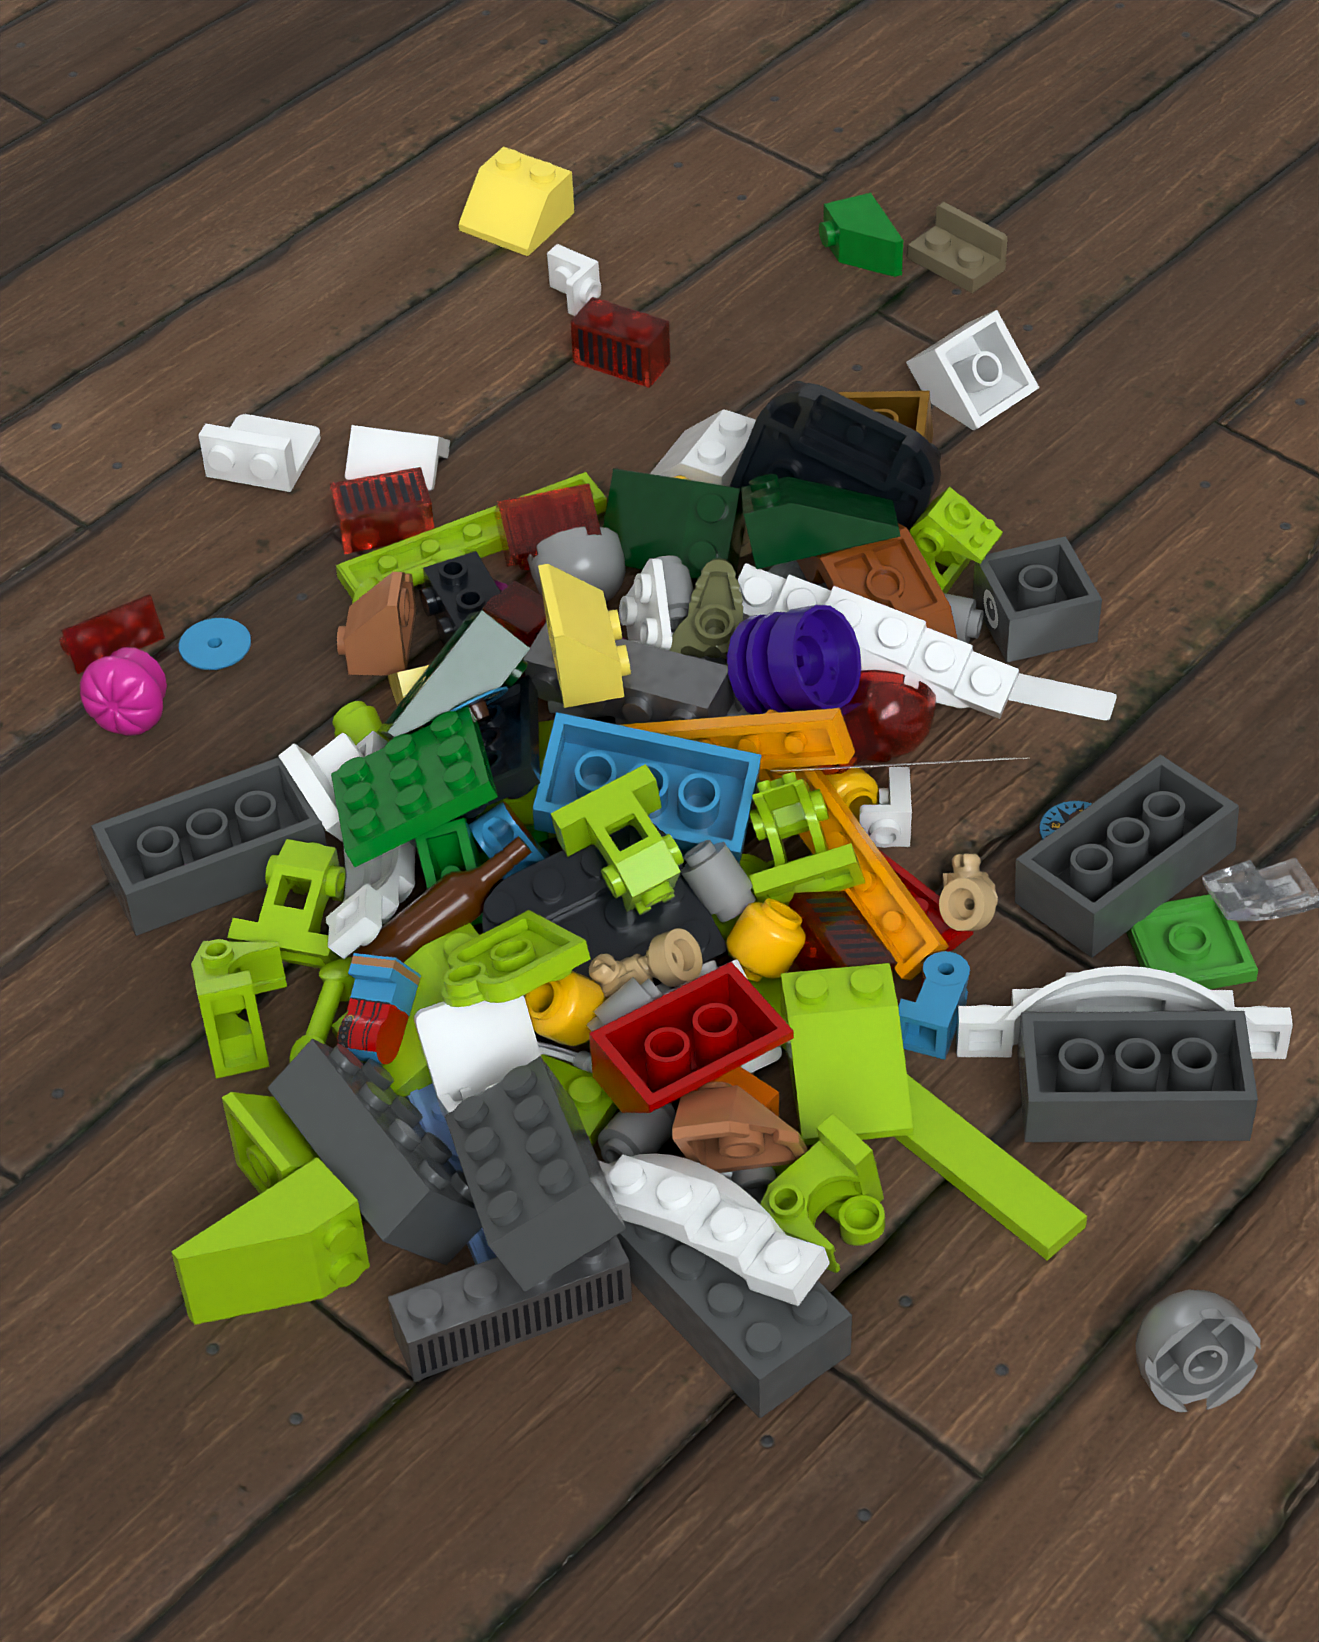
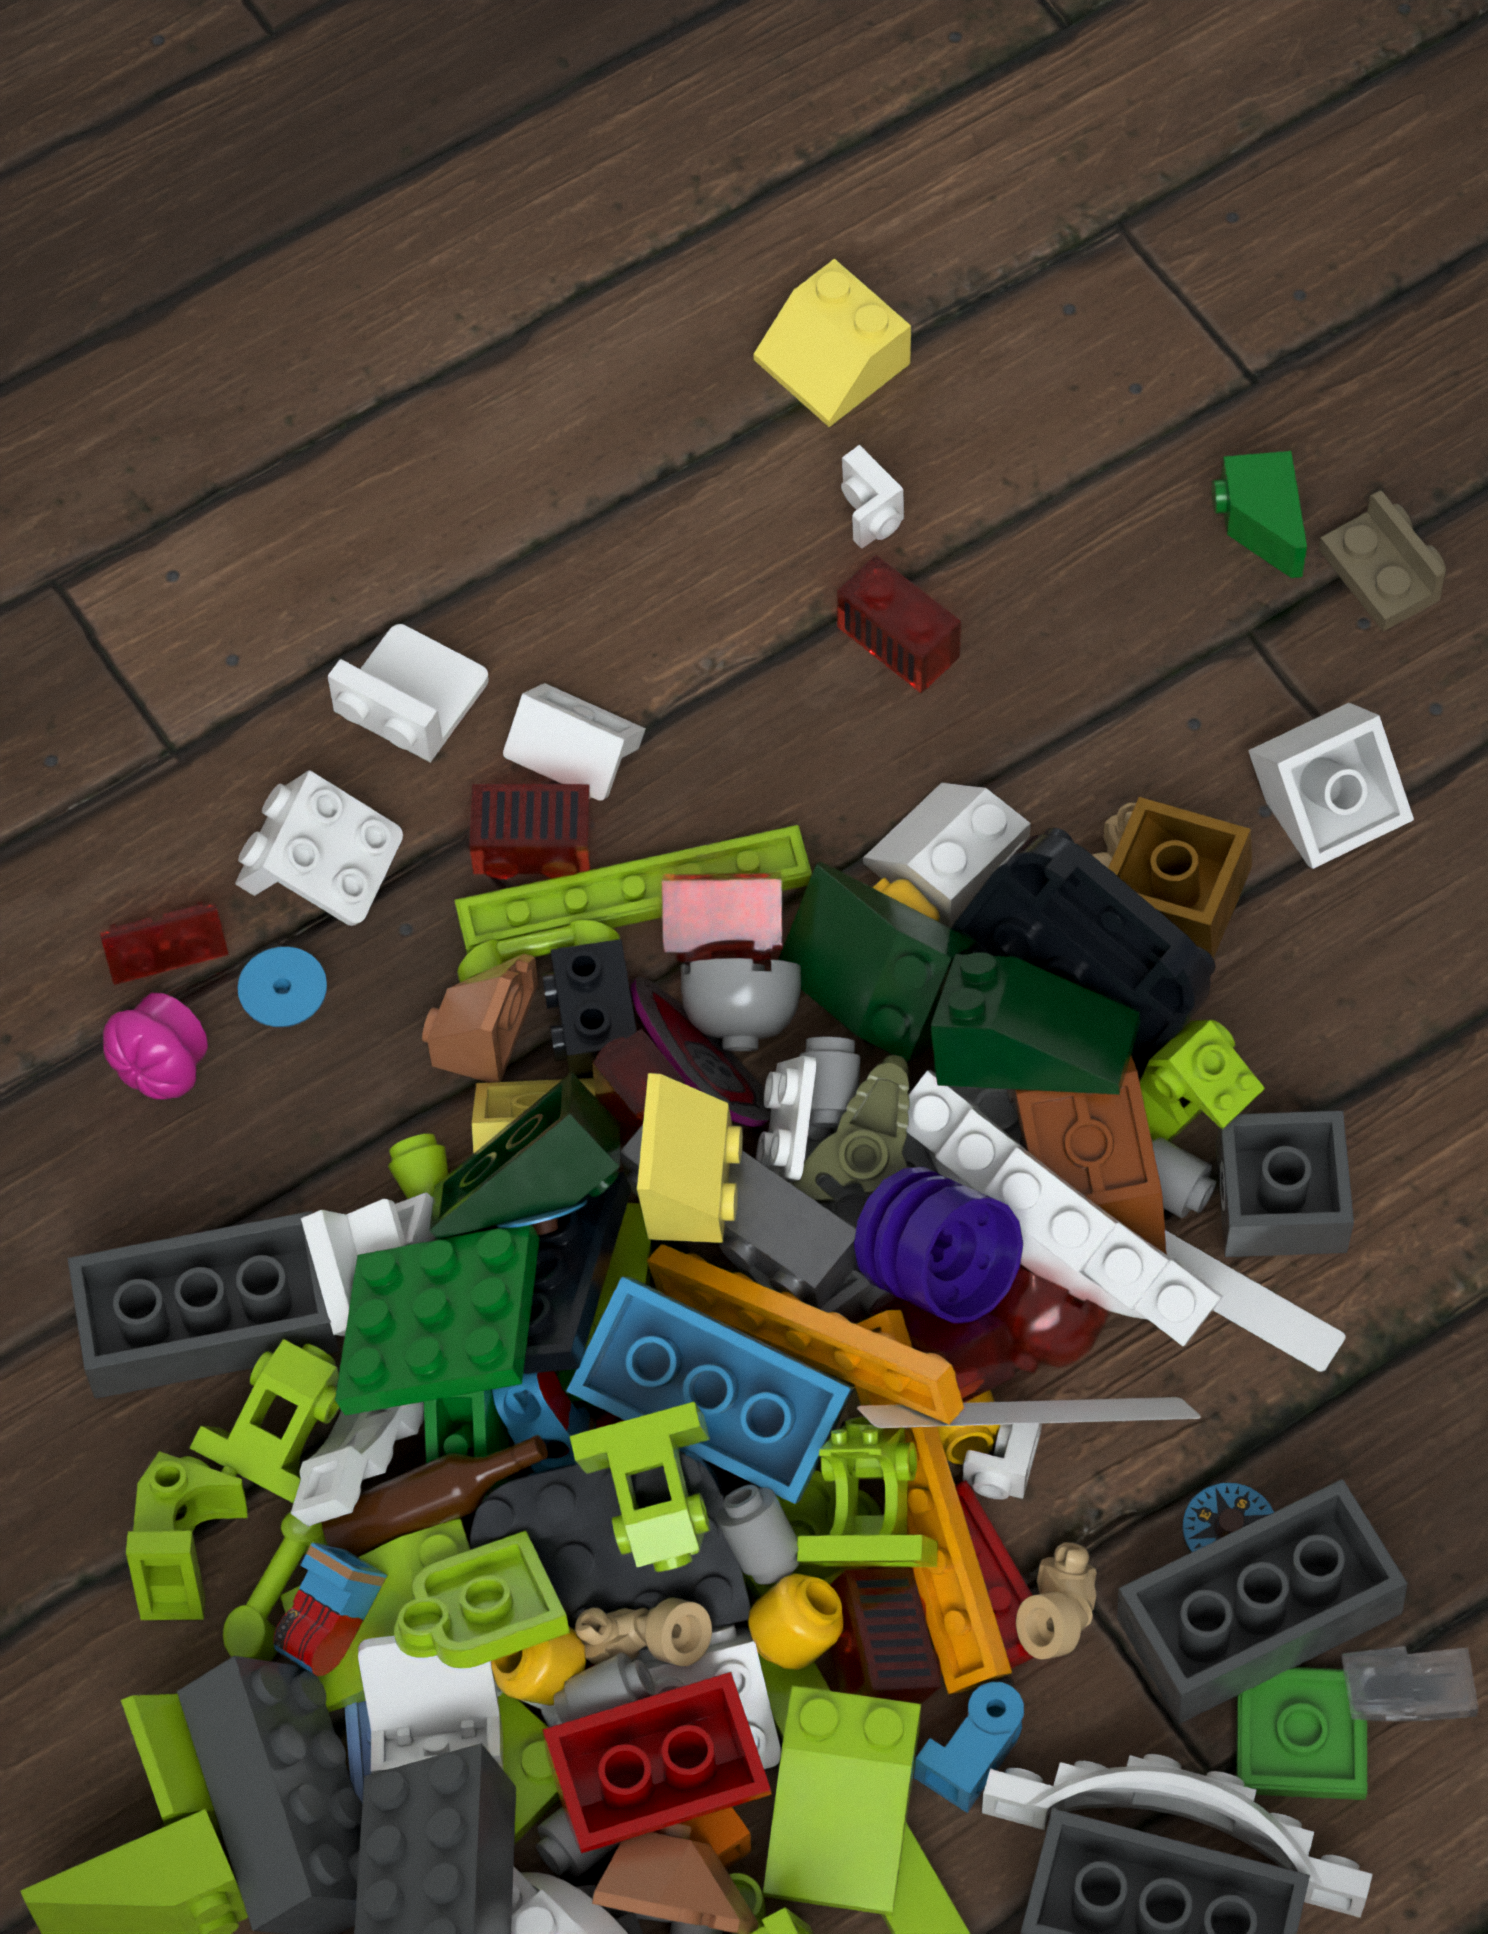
camera: 15 degrees right, 15 degrees up
none -> white bracket [235,770,403,926]

